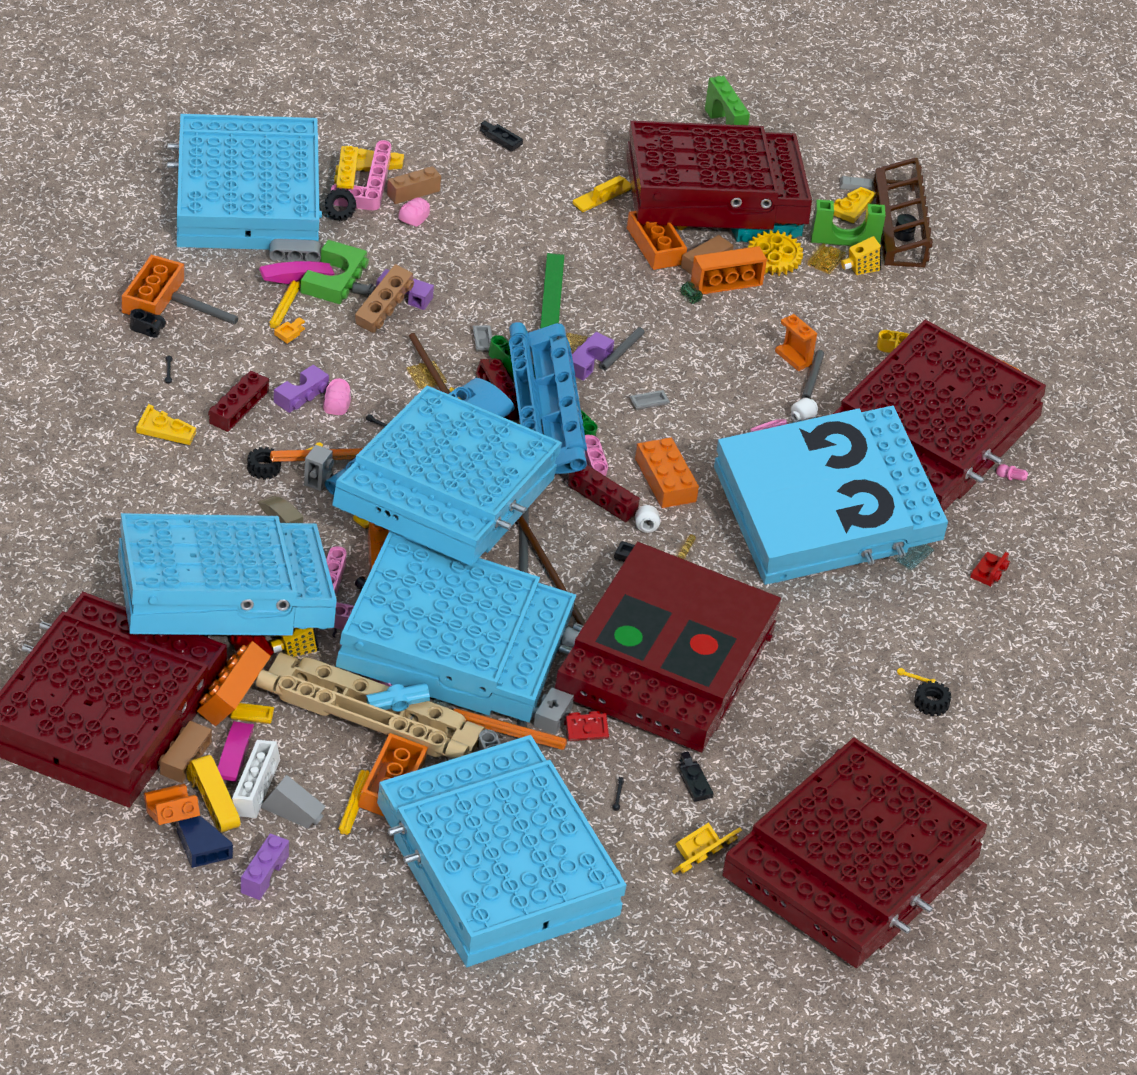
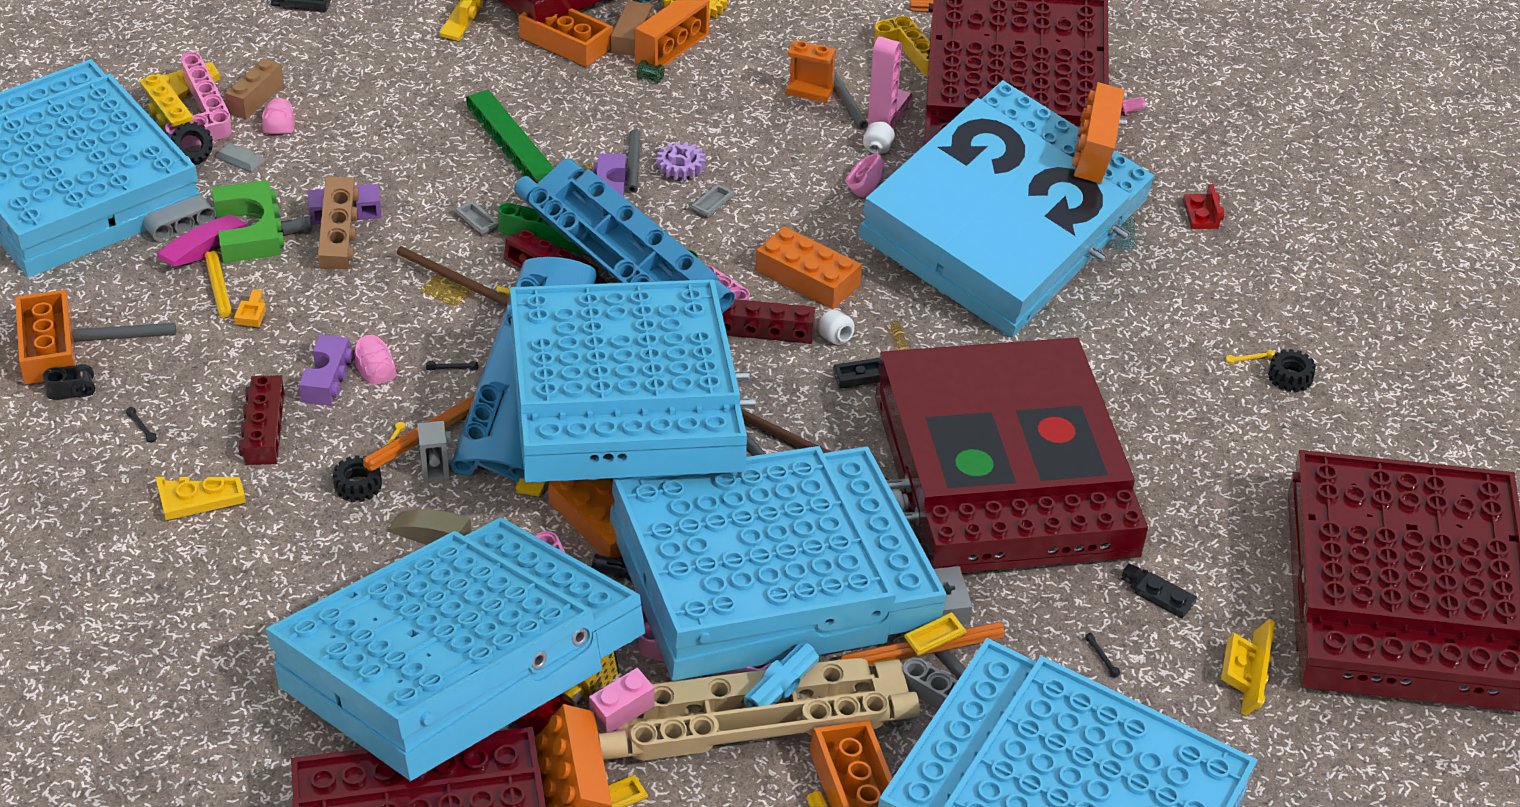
camera: 30 degrees left, 0 degrees up
red bracket [564,711,609,741] -> none
none -> light grey tile [215,143,266,173]
none -> bright pink brick [589,667,655,733]
none -> lavender gear [657,142,706,180]
none -> bright pink beam [868,36,913,130]
none -> yellow tile [903,612,967,656]
none -> orange brick [1072,82,1125,184]

